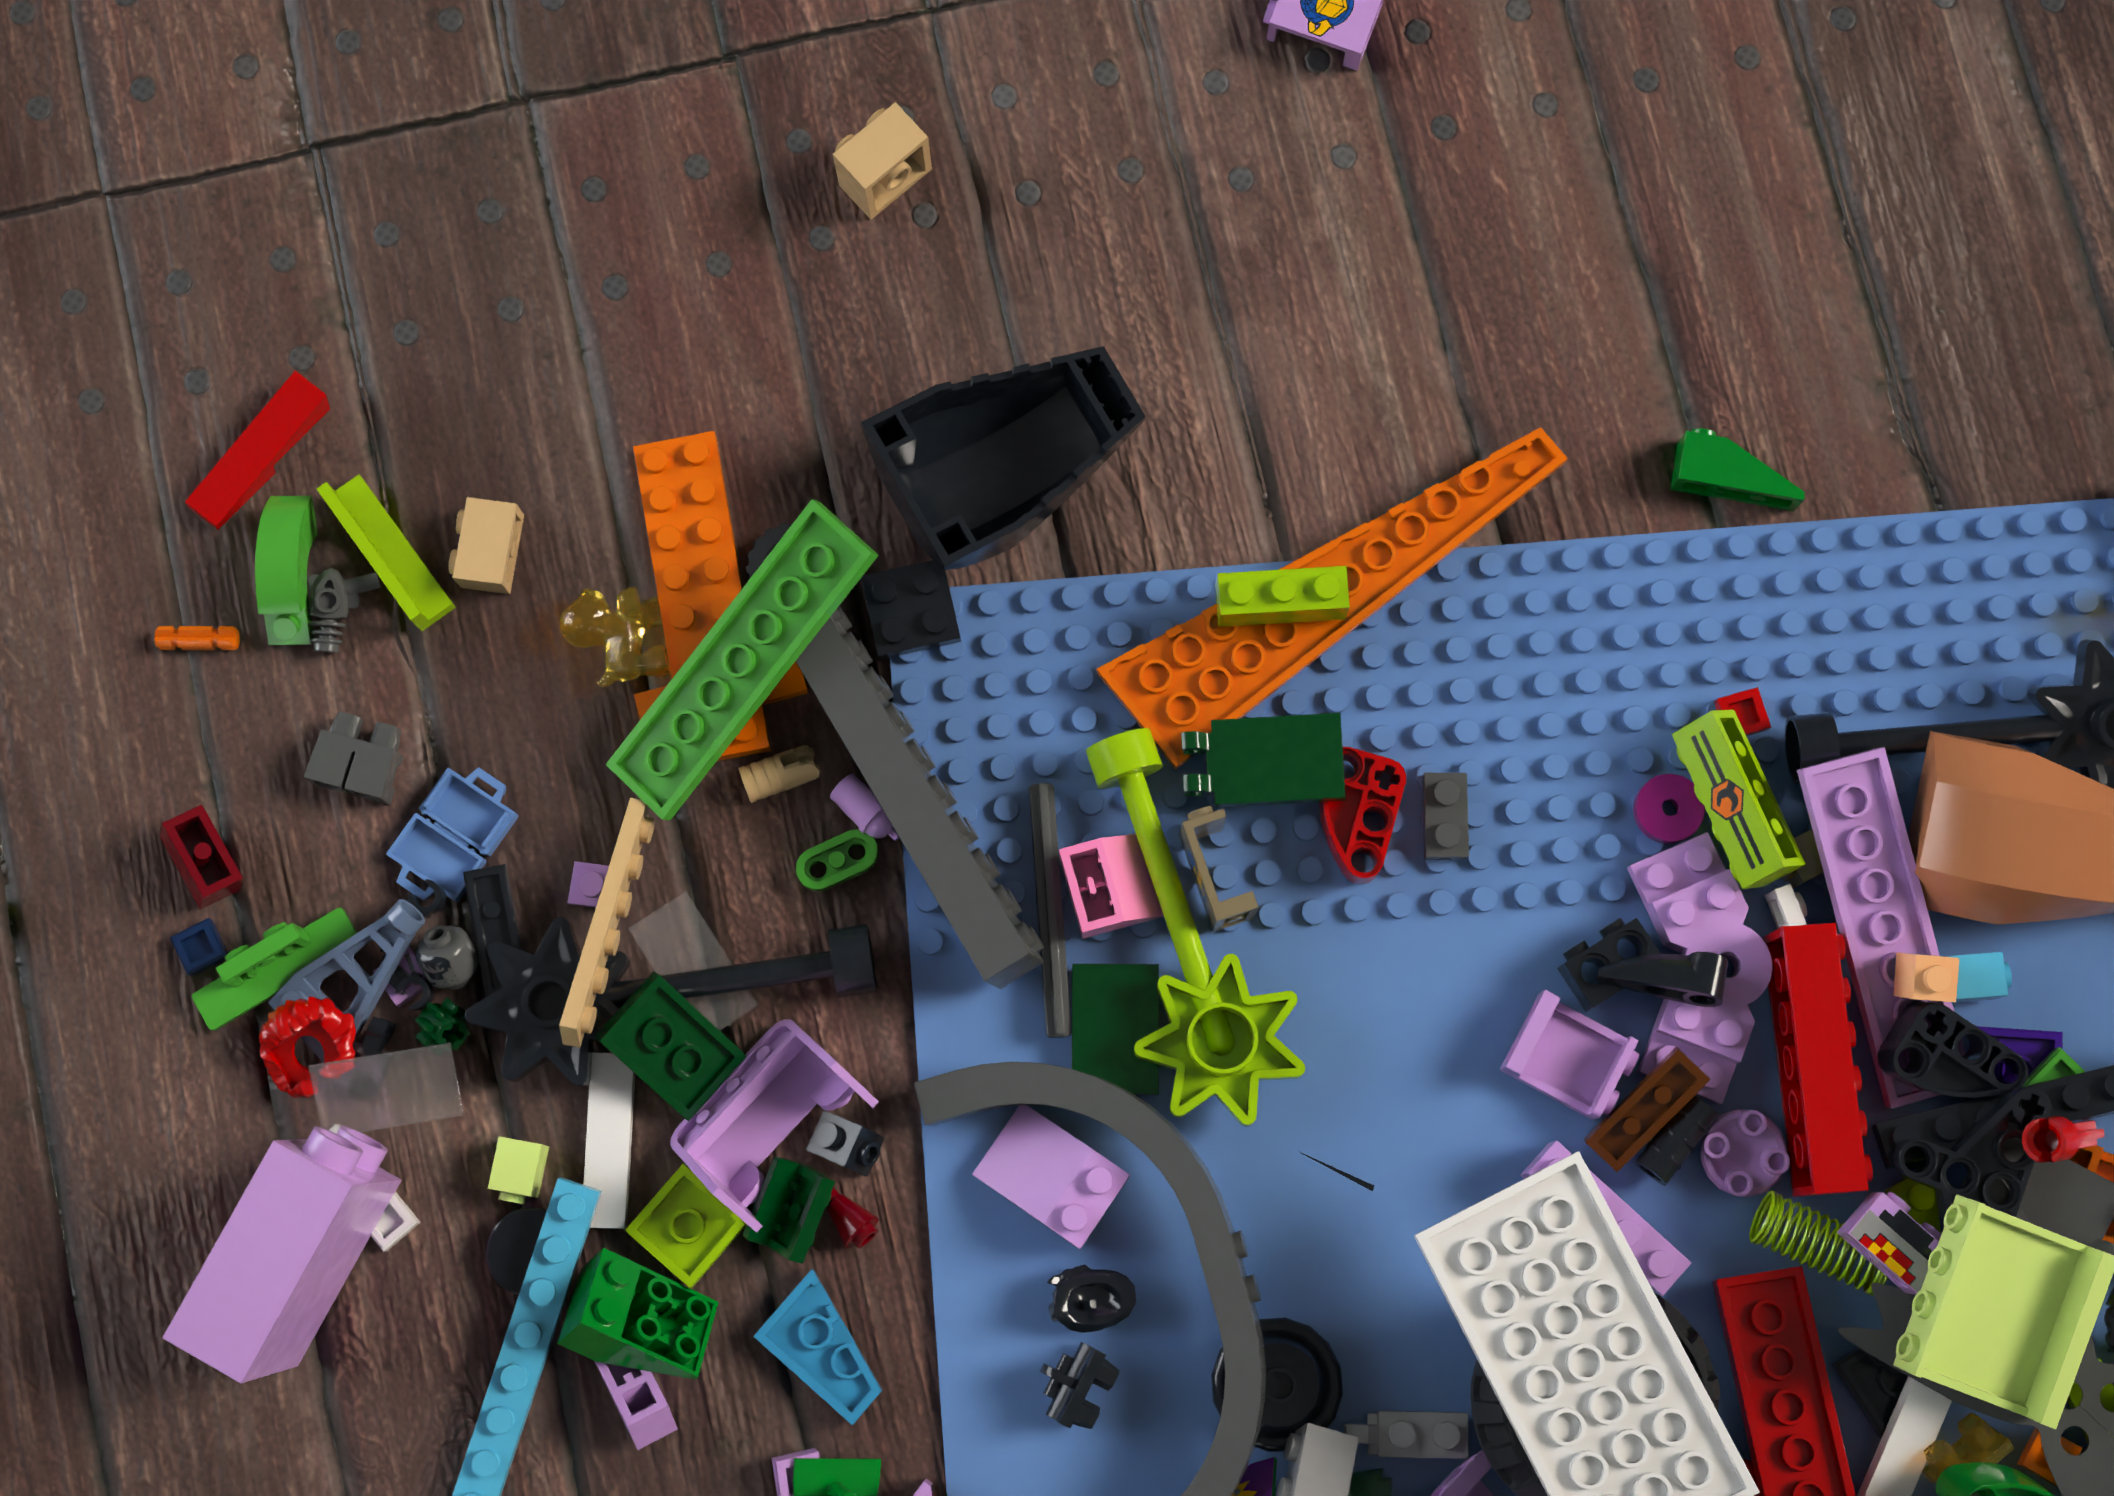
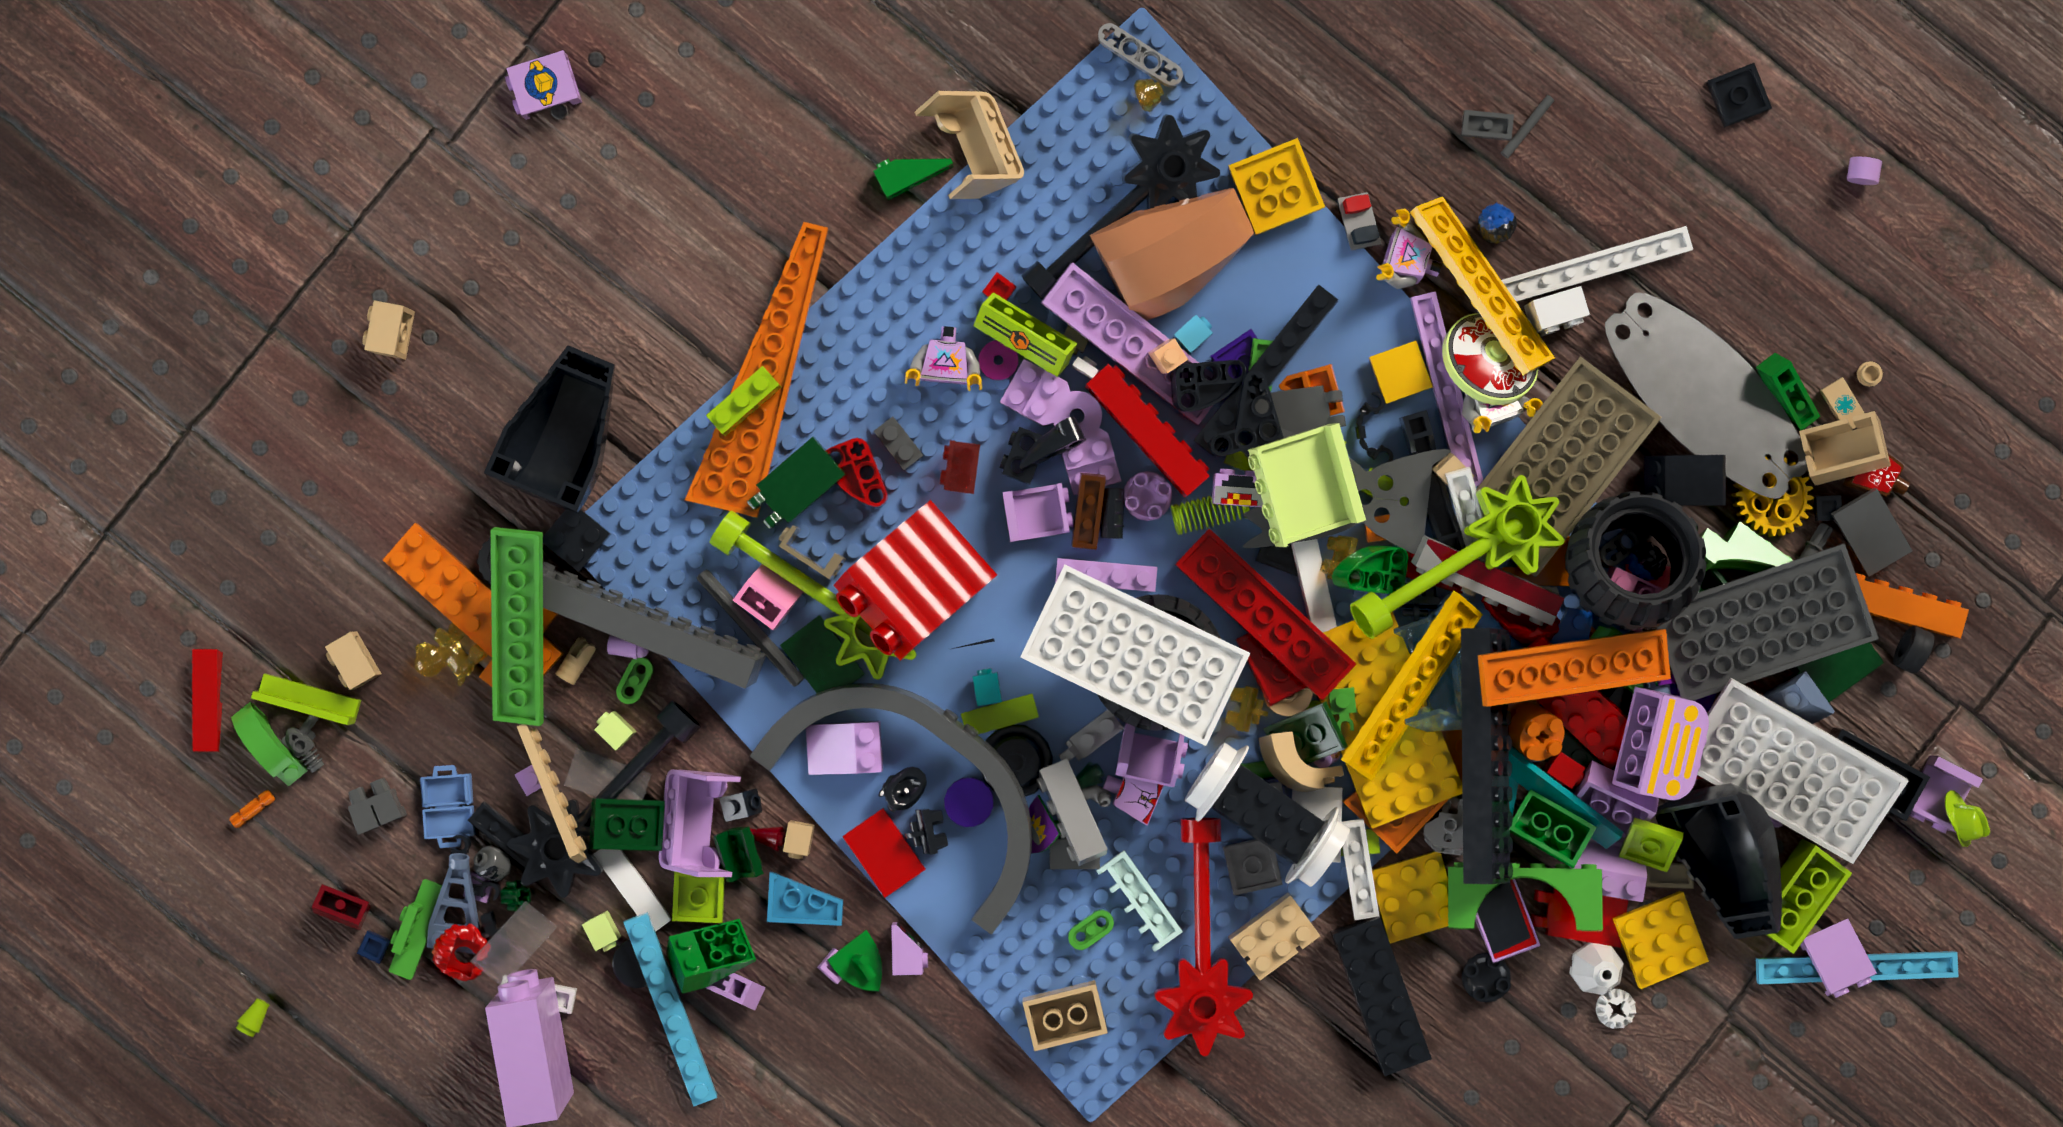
camera: 35 degrees left, 10 degrees up
red piece [2022,1116,2104,1163] -> none
none -> yellowish green brick [594,711,637,750]
none -> tan brick [783,820,815,859]
none -> red brick [833,500,997,661]
none -> red tile [842,807,926,898]
none -> torso [905,326,982,391]
none -> tan windscreen [915,91,1024,199]
none -> clear red bracket [940,440,980,494]
none -> dark purple tile [944,777,993,827]
none -> lime tile [961,693,1039,735]
none -> teal brick [973,668,1002,706]

